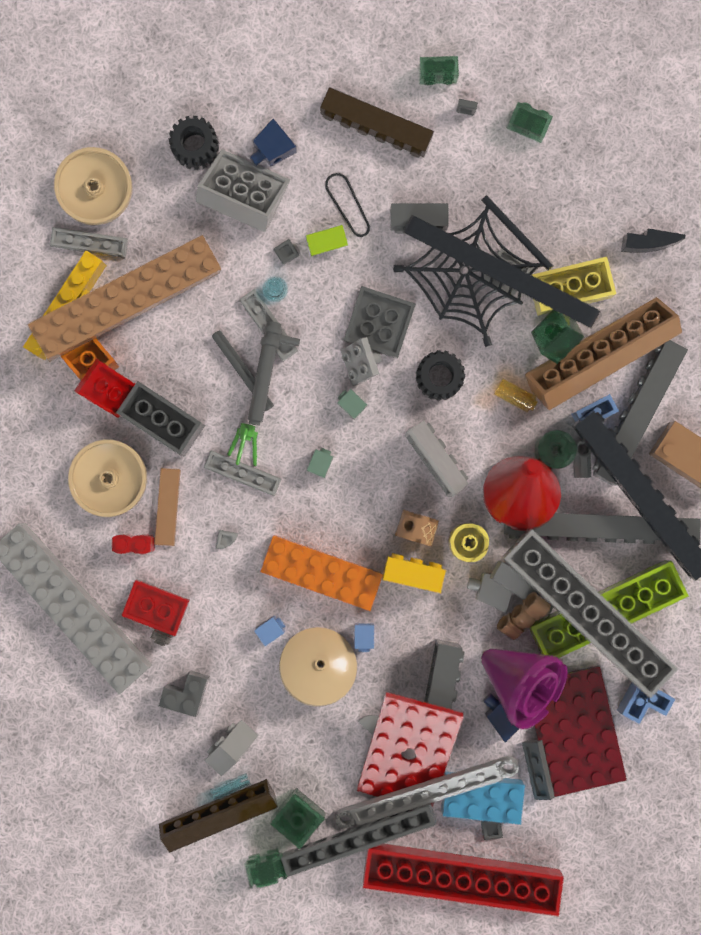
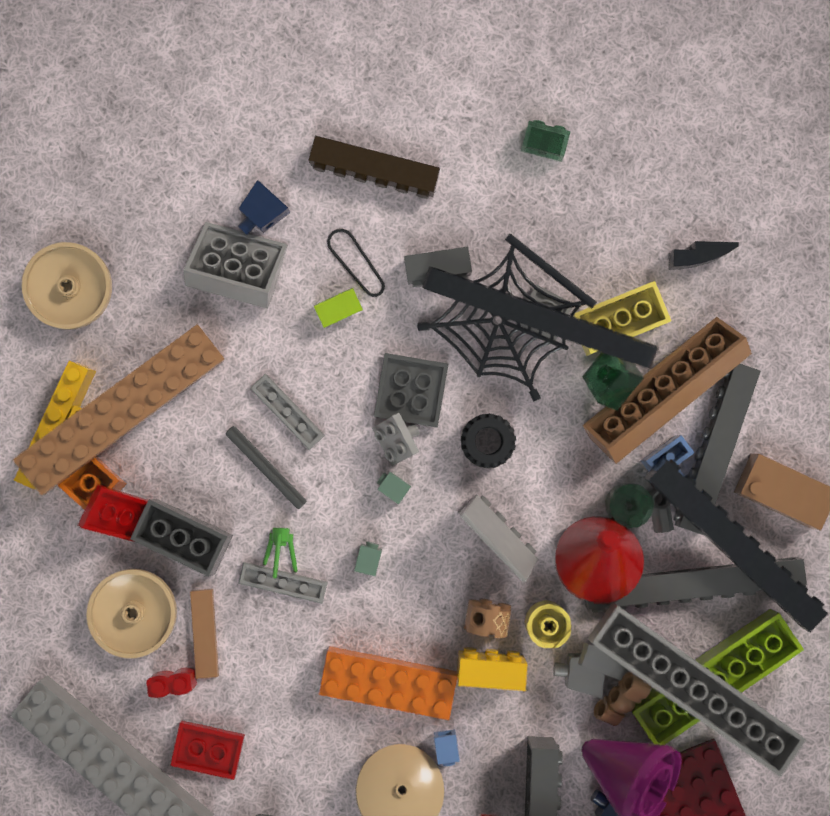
camera: 10 degrees left, 0 degrees up
light grey tile [50,227,128,258] -> none
clear smoke plate [150,629,174,646] -> none
black tyre [168,115,219,170] -> none
light grey tile [216,530,238,549] -> none
dark grey cylinder [248,321,300,426] -> none
medium blue brick [254,616,286,646] -> none
clear light blue cone [262,276,288,302] -> none
dark grey tile [273,239,299,266] -> none
clear green brick [419,56,459,86] -> none
dark grey tile [456,99,478,116] -> none
clear yellow brick [493,378,538,413] -> none
medium blue brick [617,682,675,724] -> none

